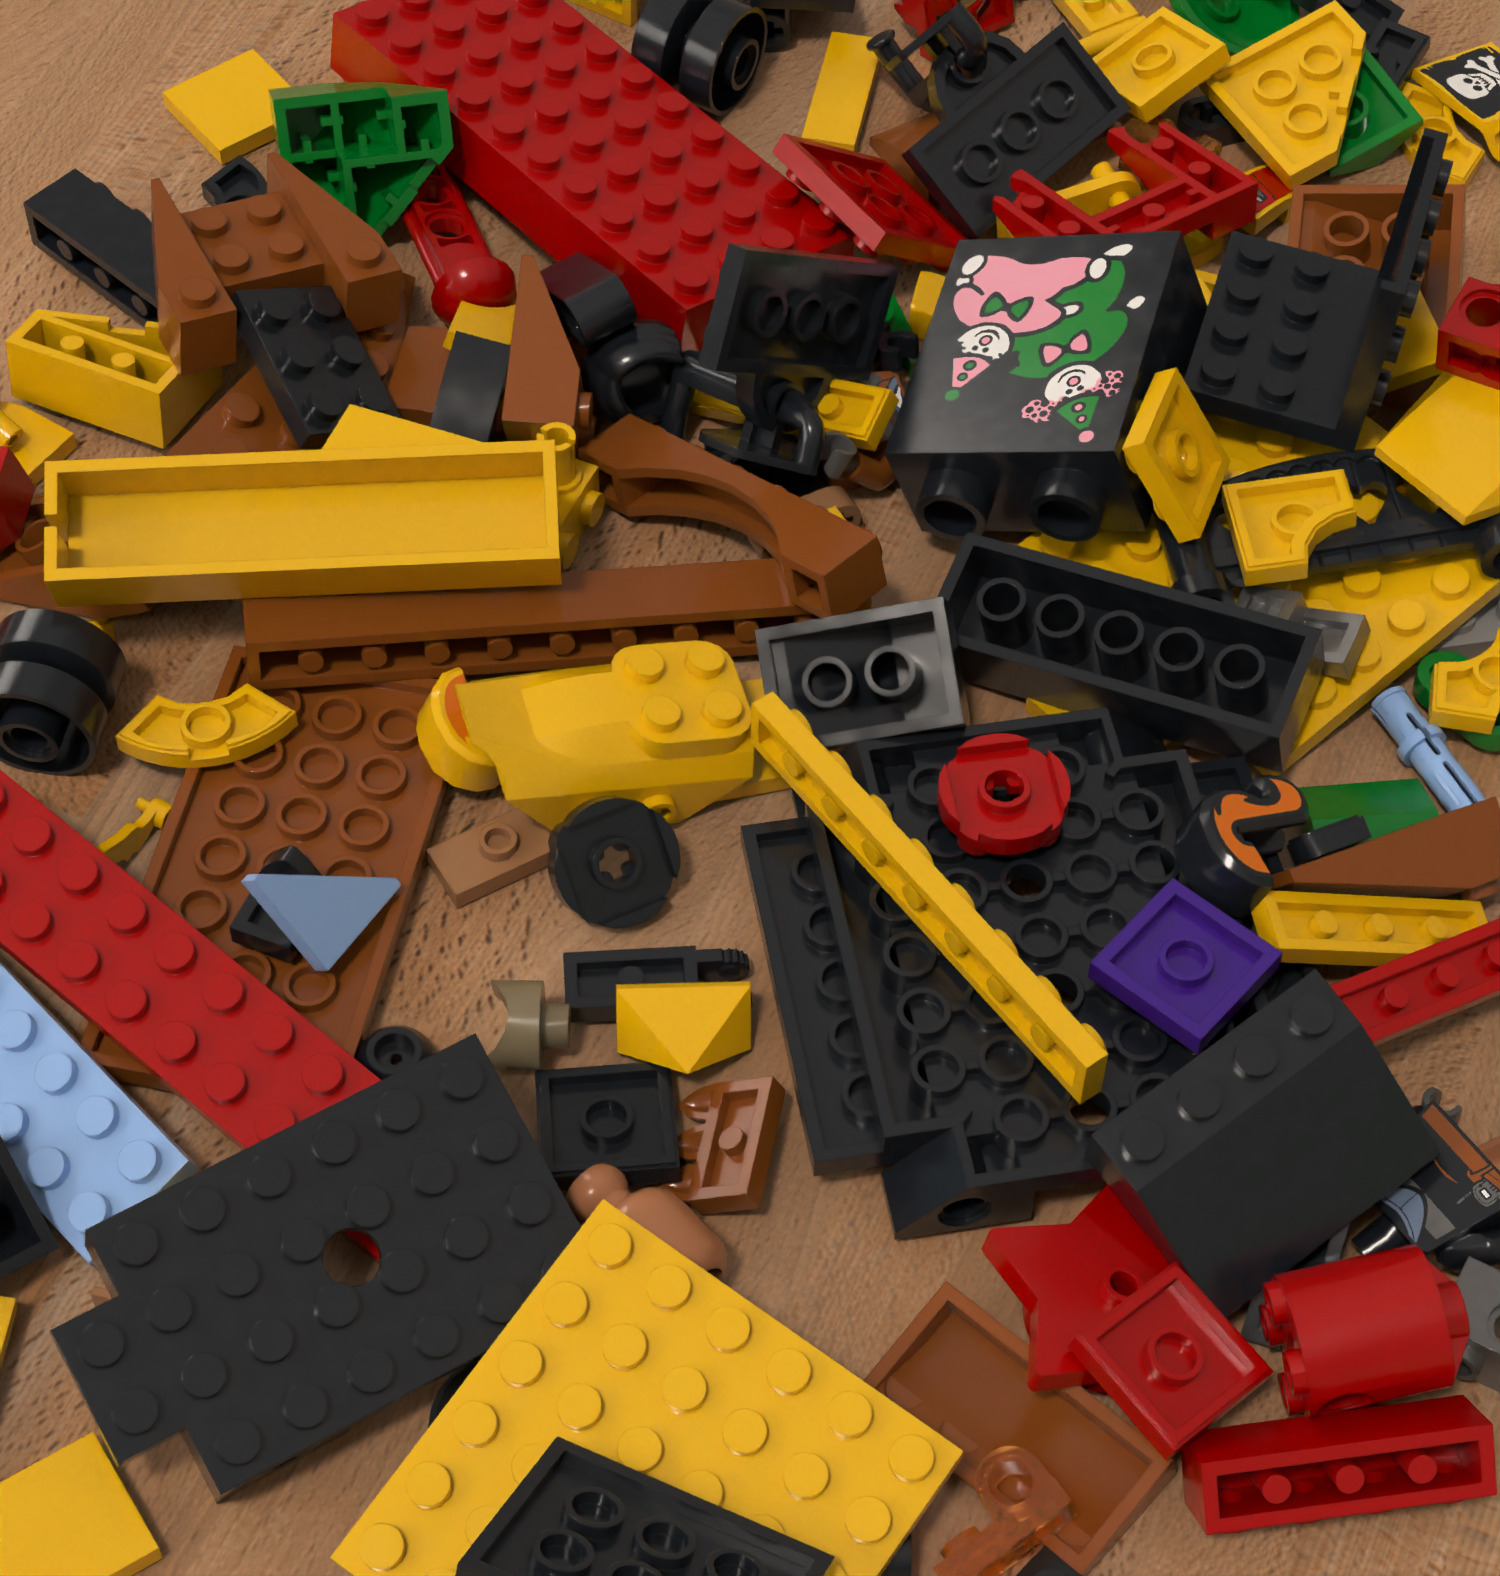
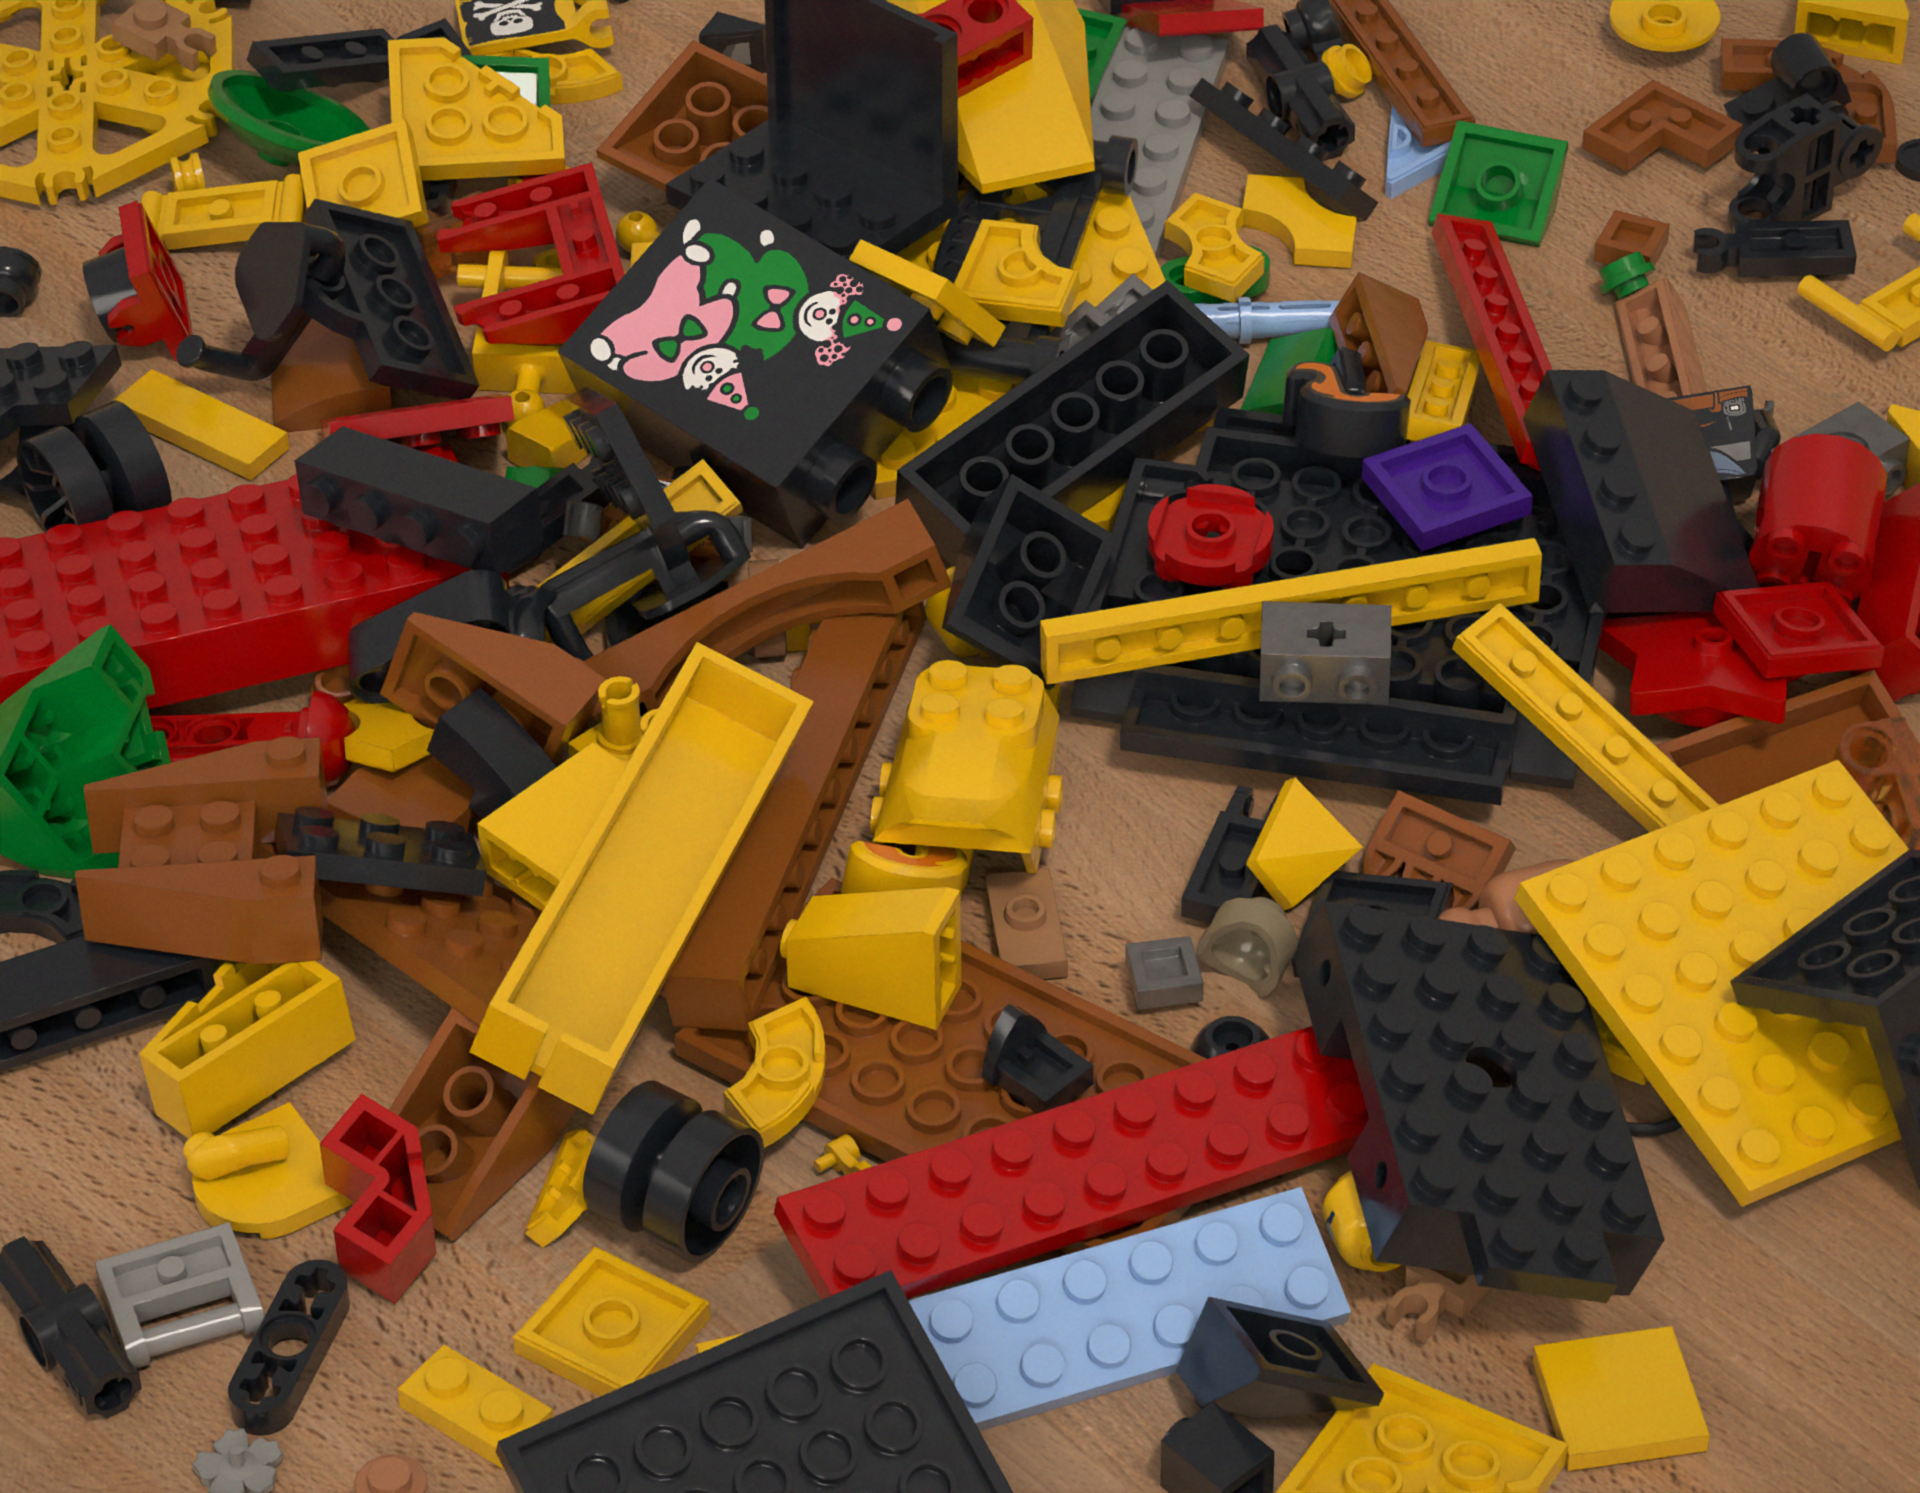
camera: 65 degrees left, 10 degrees down
light blue tile [241,874,401,971] -> none
black plate [548,796,681,929] -> none
none -> black brick [294,426,544,575]
none -> yellow slope [780,887,962,1030]
none -> flat silver plate [1125,936,1204,1010]
none -> flat silver brick [1259,601,1391,705]
none -> yellow tile [1452,603,1719,832]

